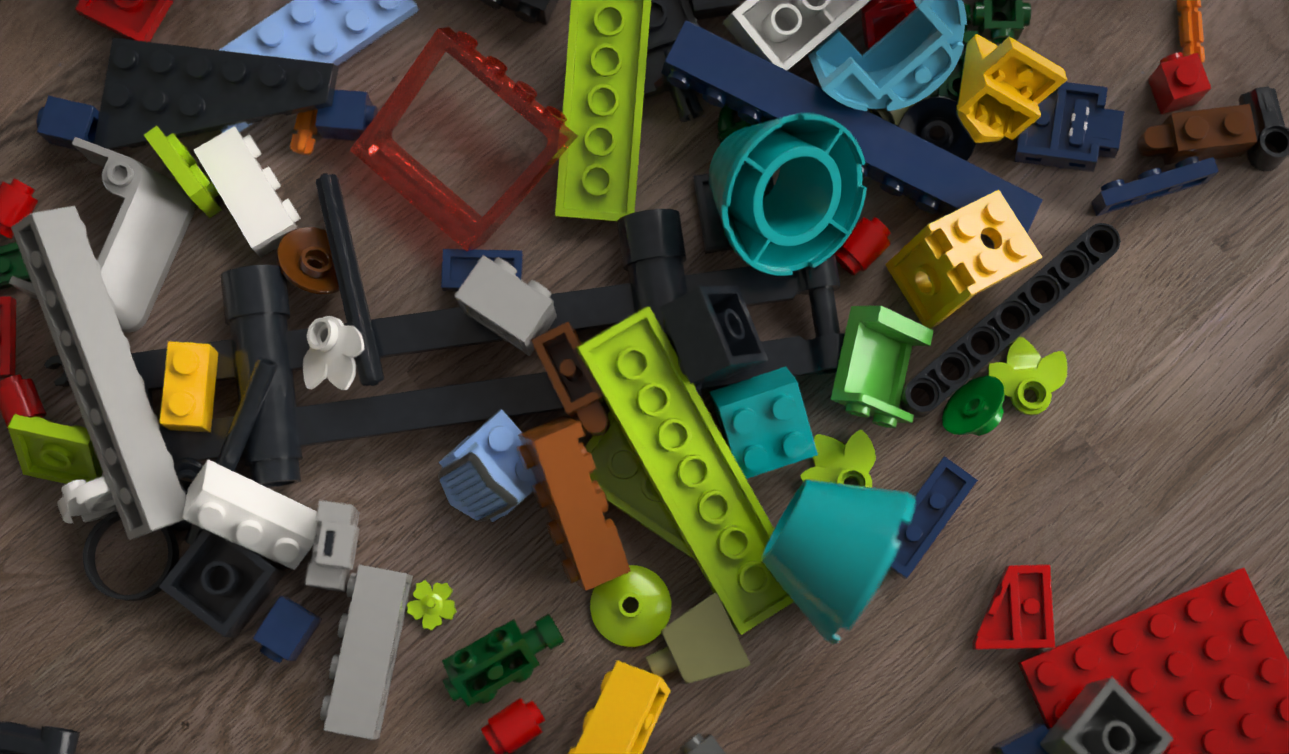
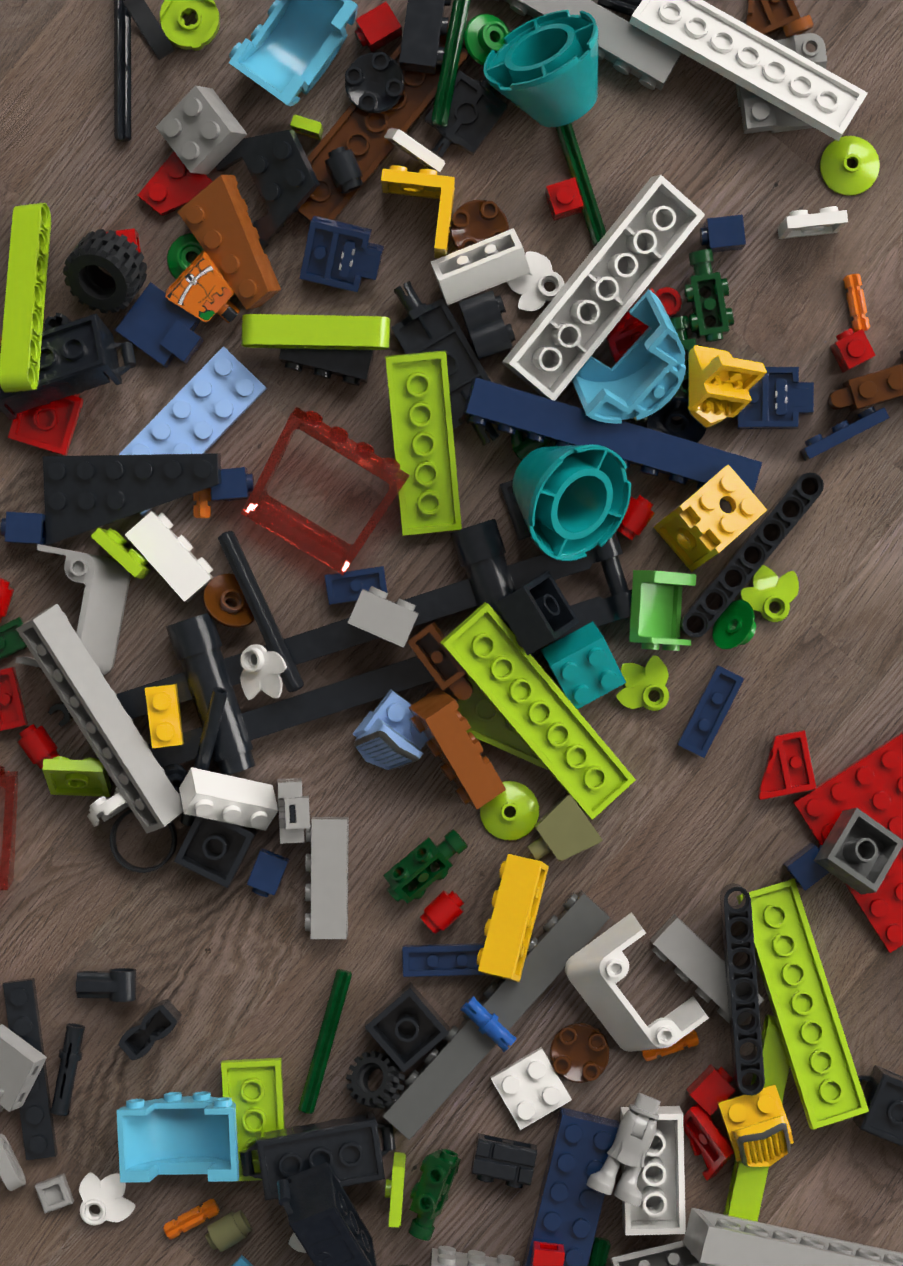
camera: 10 degrees left, 10 degrees up
lime plant [407,580,457,630] -> none
teal cone [761,479,916,644] -> none

